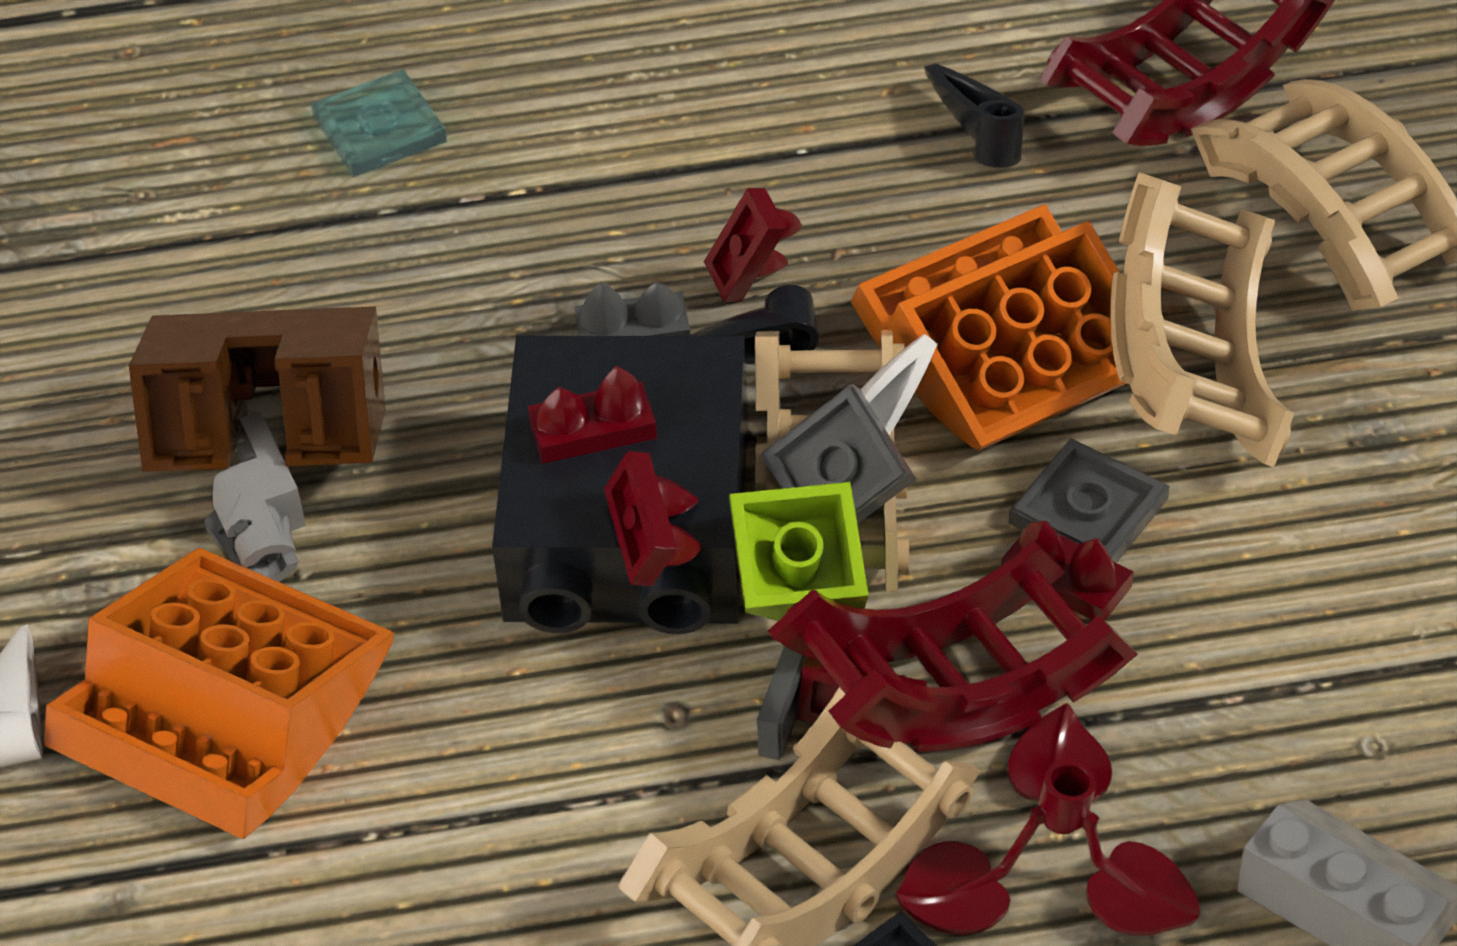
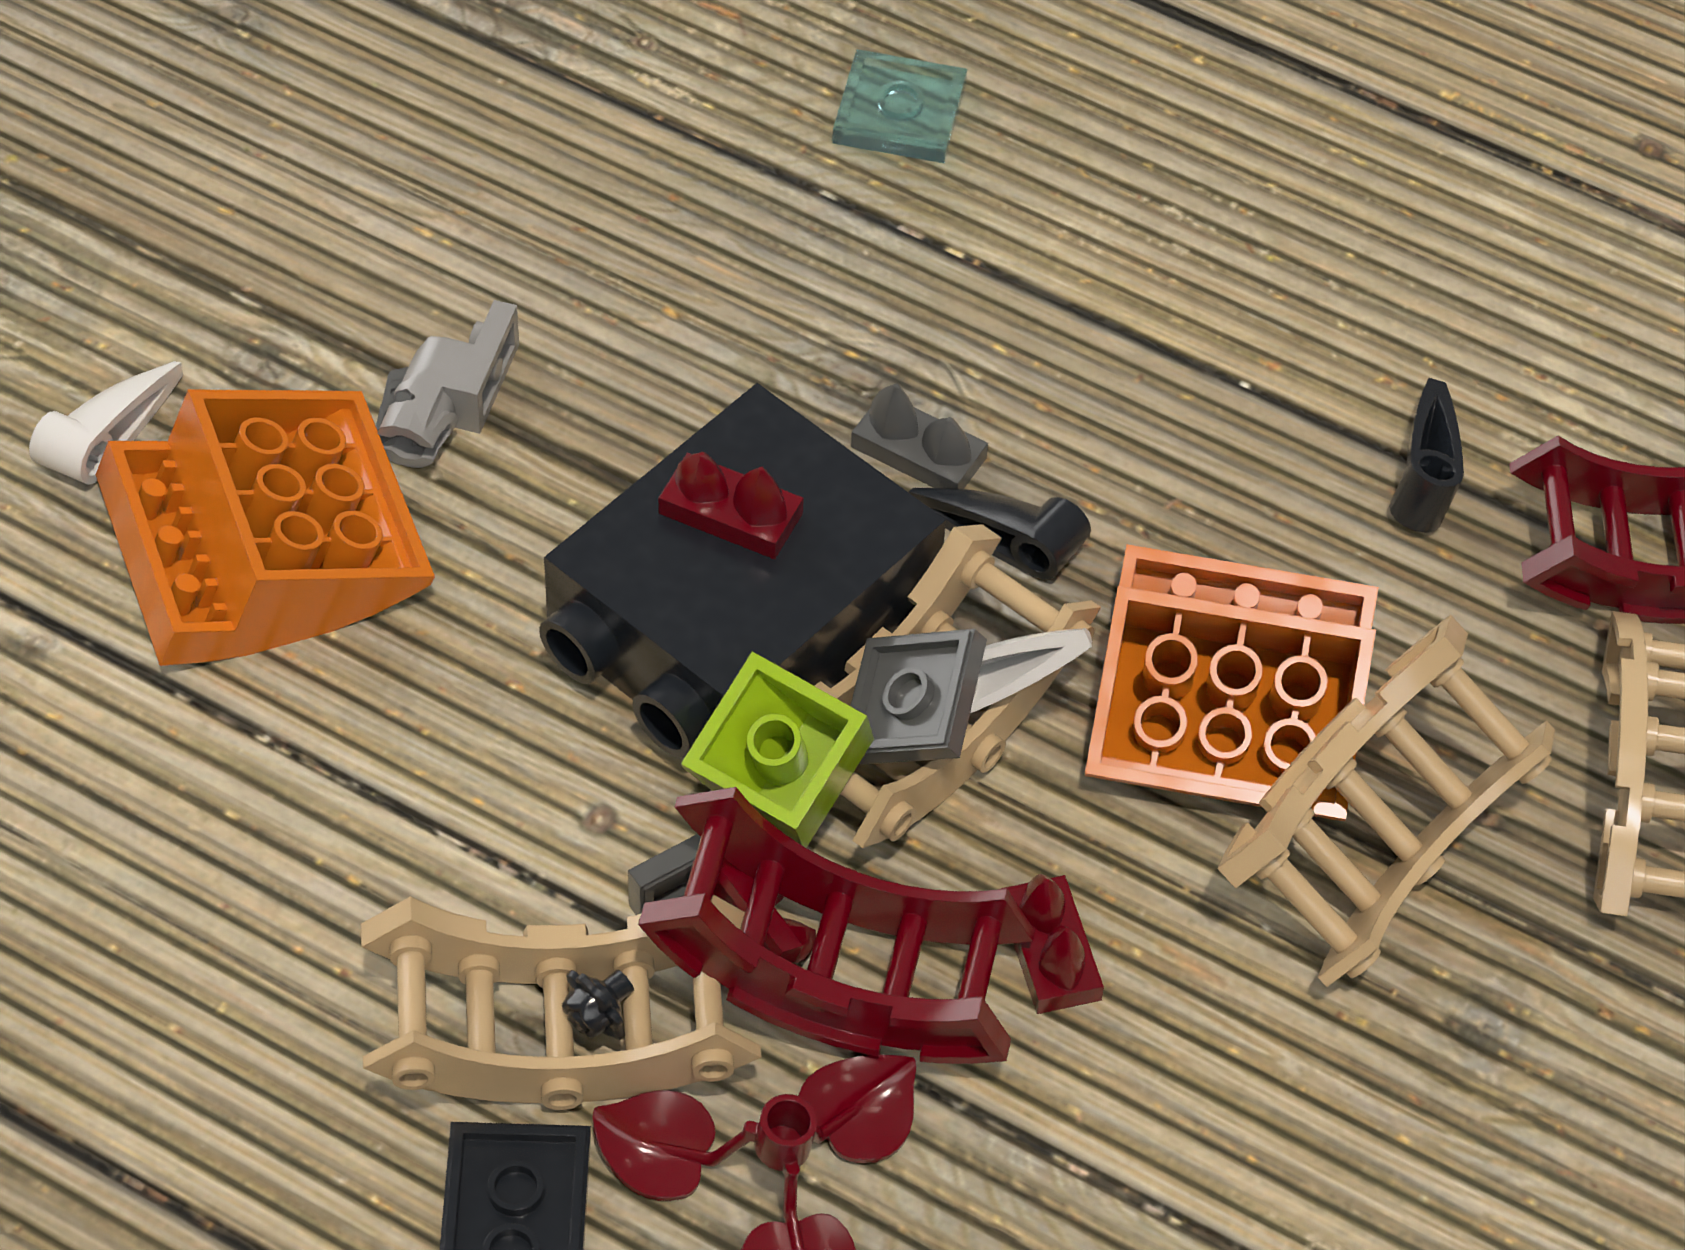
camera: 35 degrees right, 5 degrees up
reddish brown piece [129,306,386,472] -> none
dark red tile [604,451,702,586] -> none
dark red tile [703,188,802,302] -> none
dark grey tile [1009,438,1170,563] -> none
none -> black plant [562,970,634,1040]

